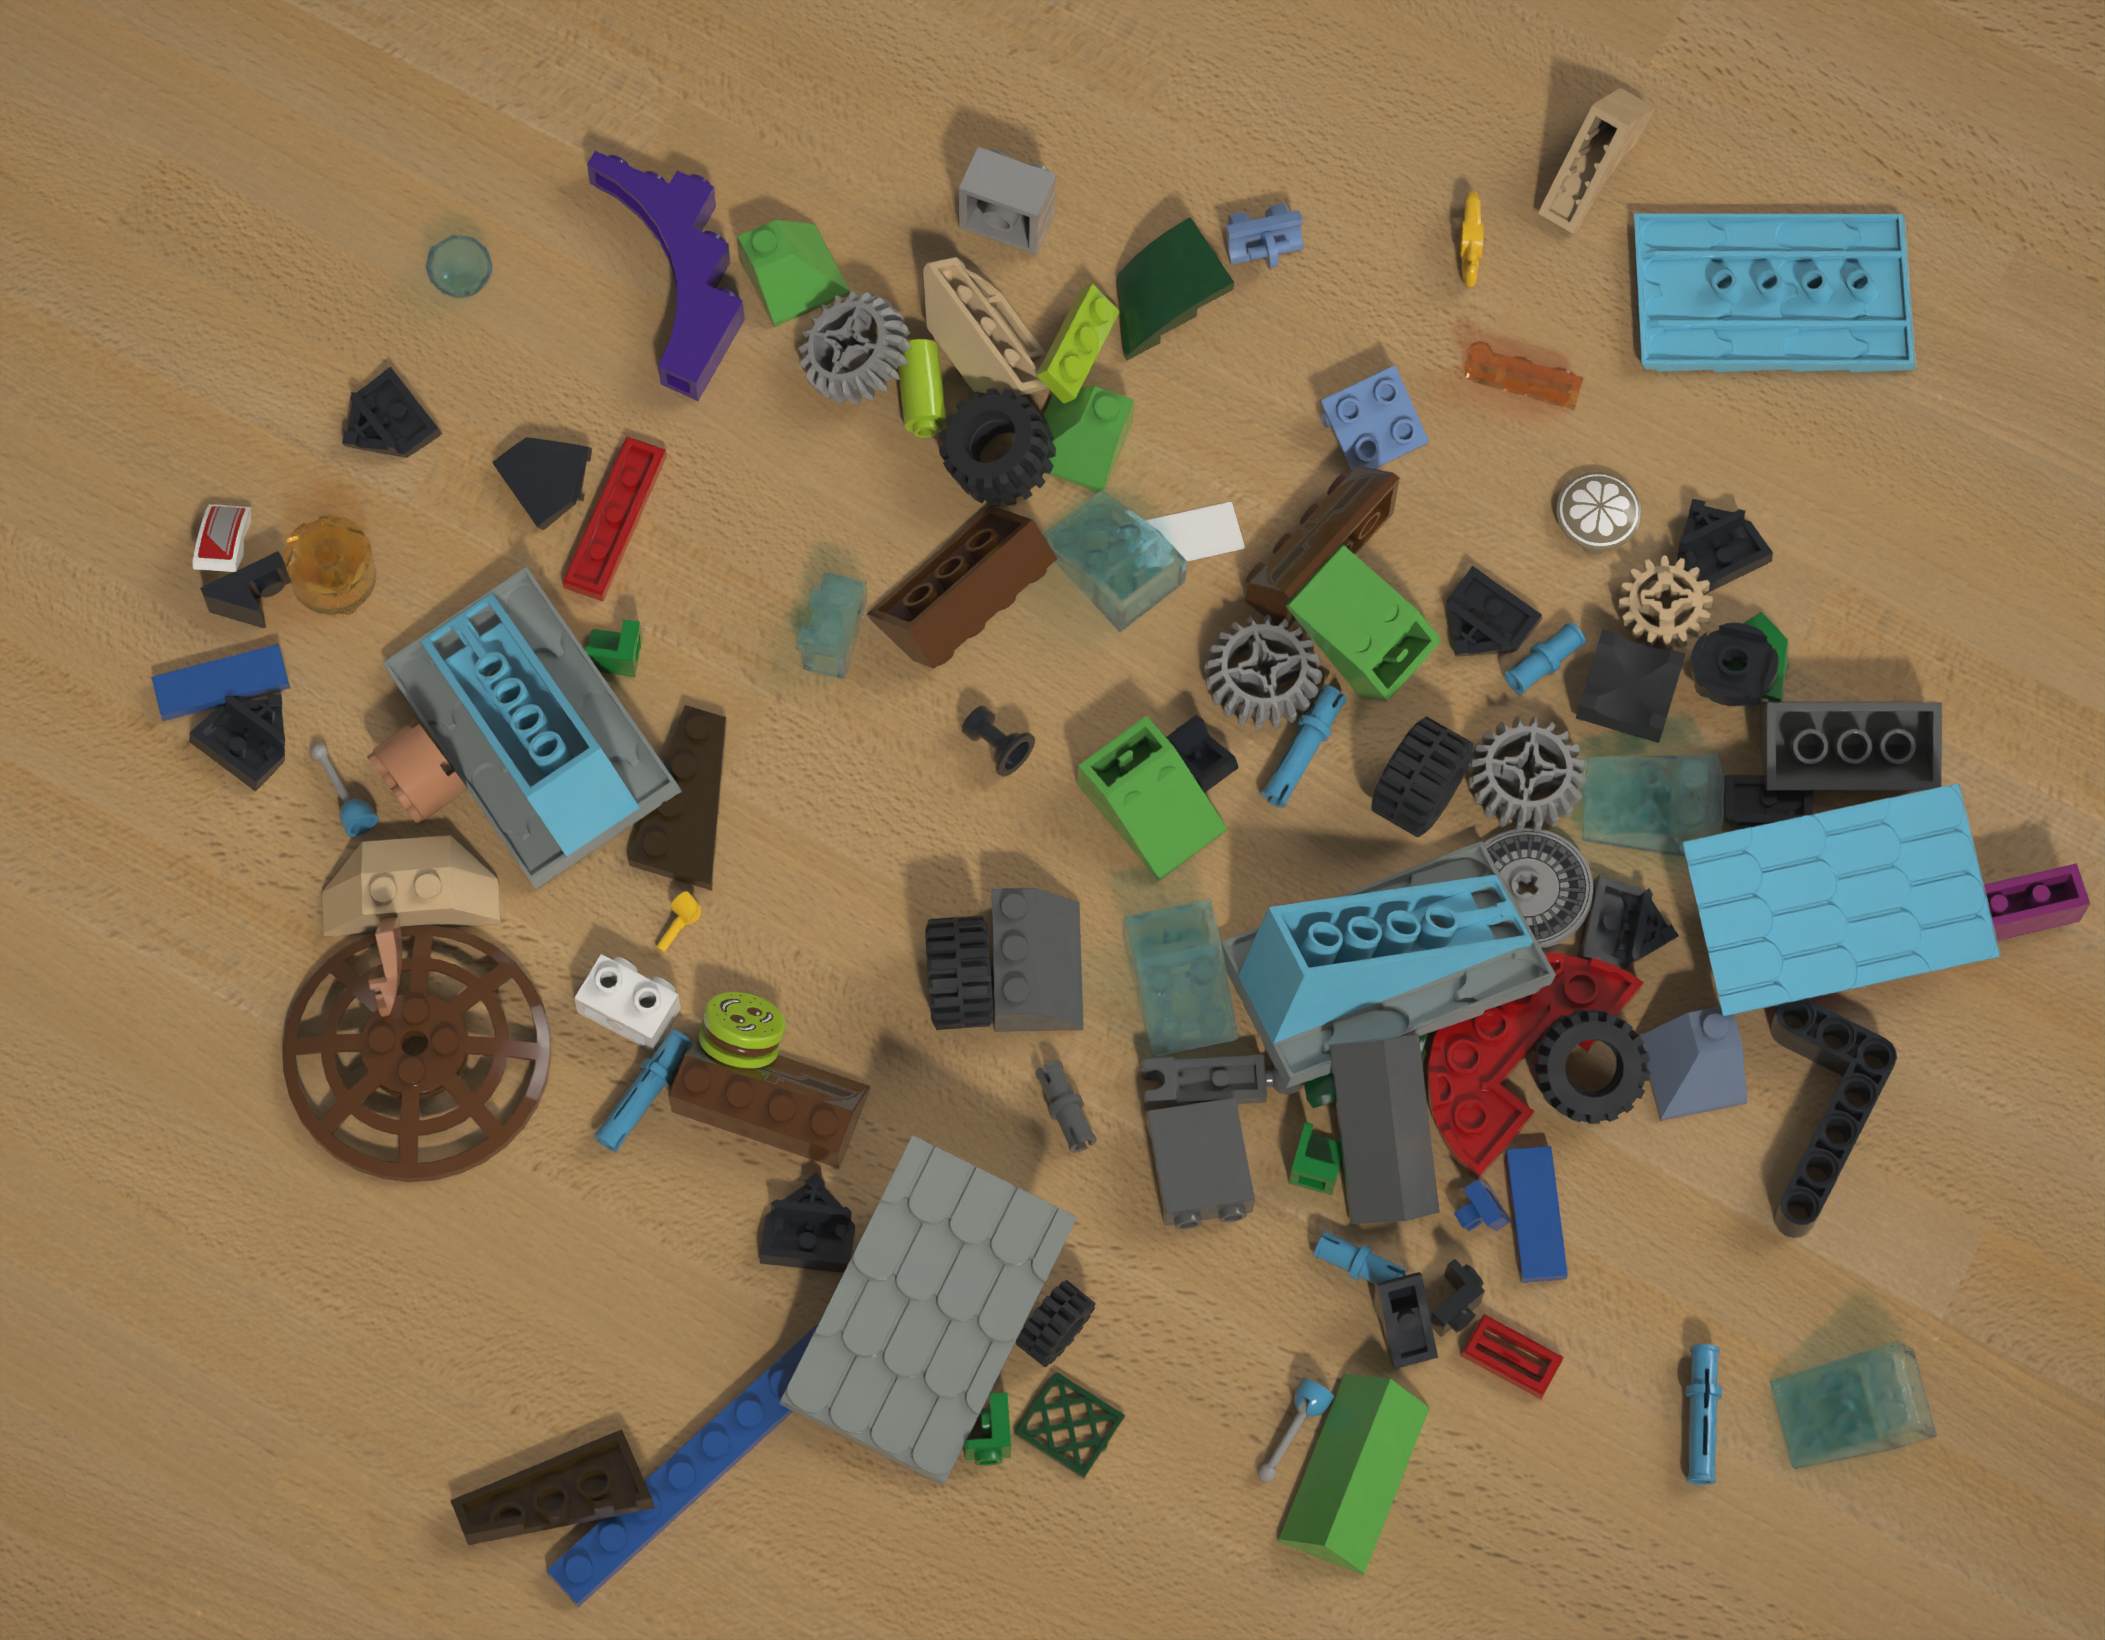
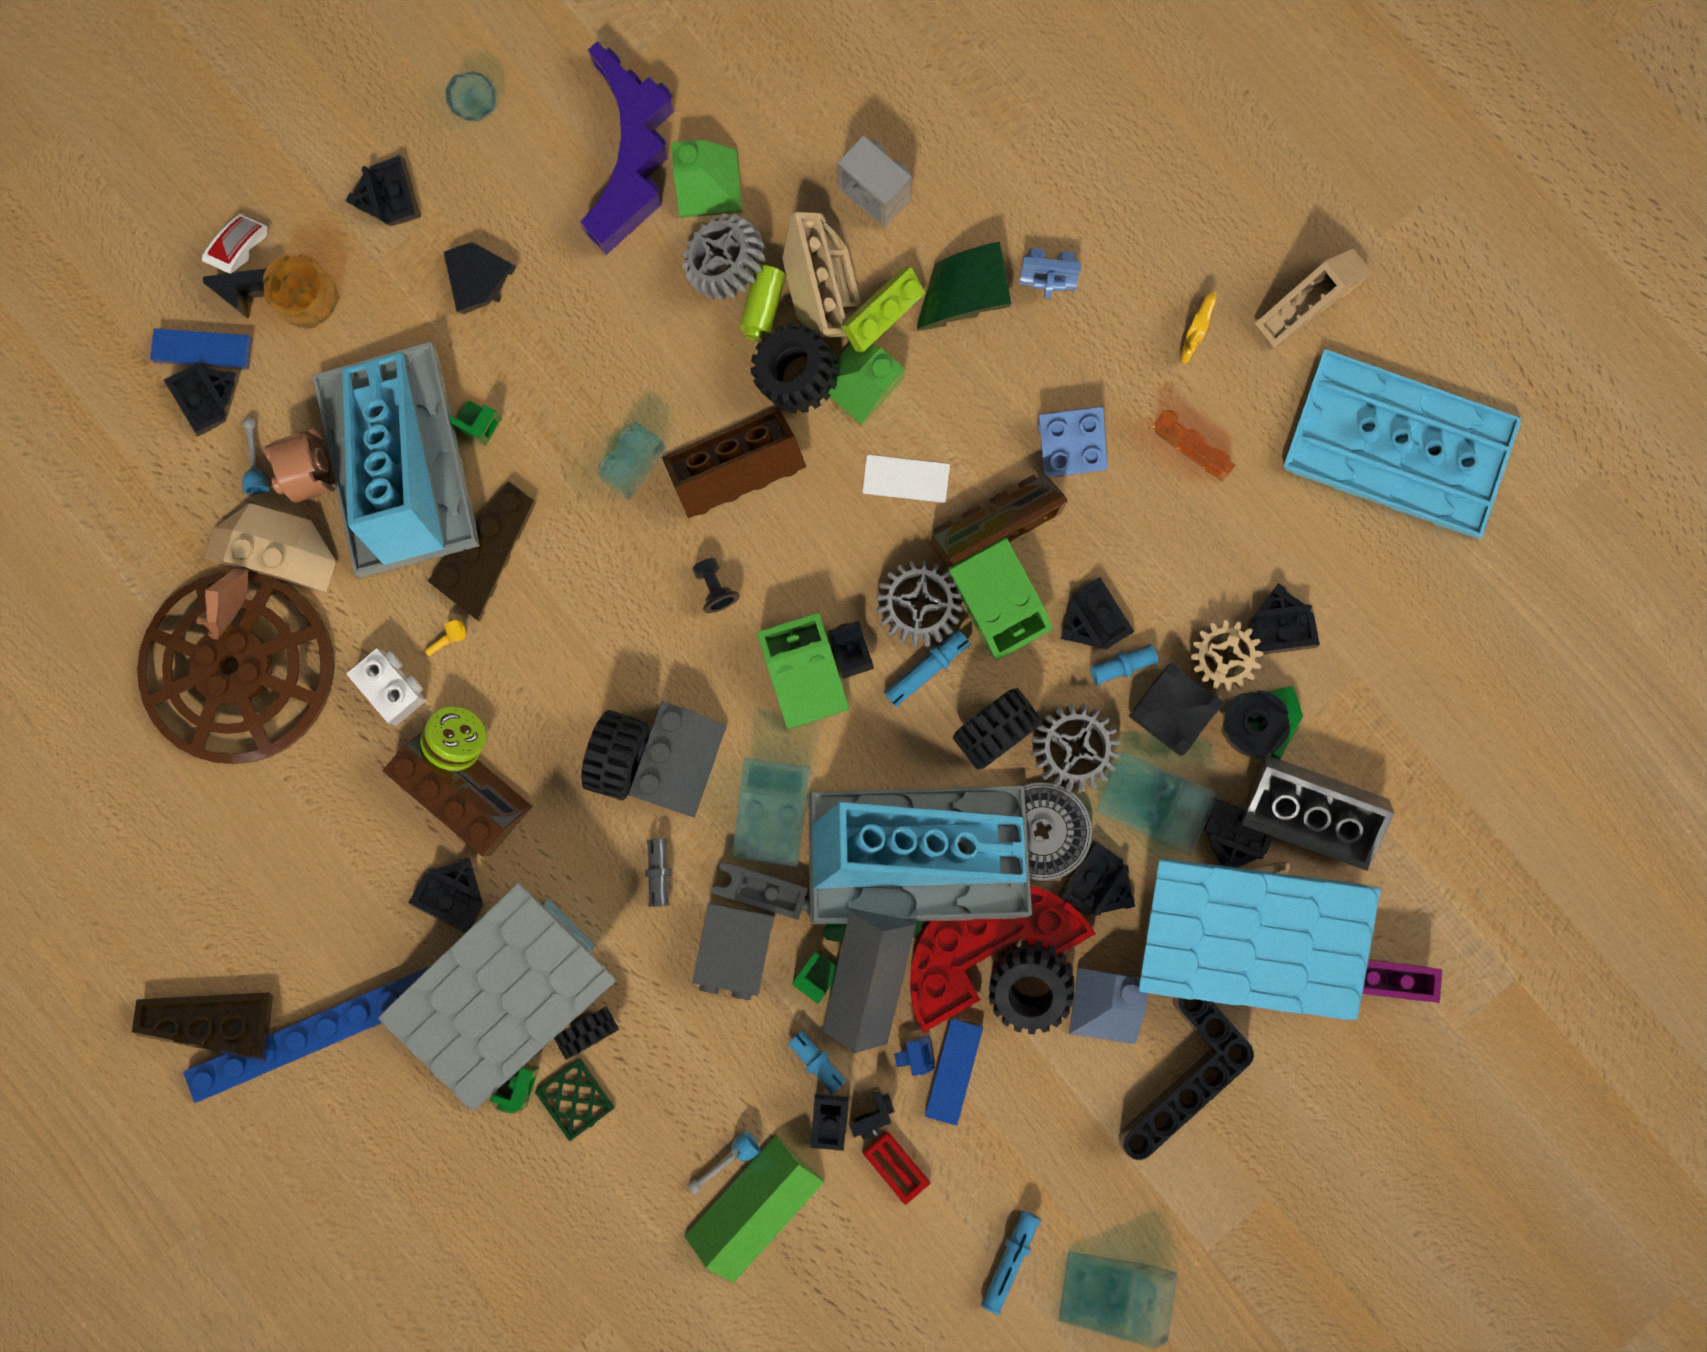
camera: 25 degrees right, 15 degrees up
red tile [562,436,667,602] -> none
dark azure pin [593,1029,693,1153] -> none
clear light blue slope [1043,490,1187,632] -> none
dish [1555,472,1642,554] -> none

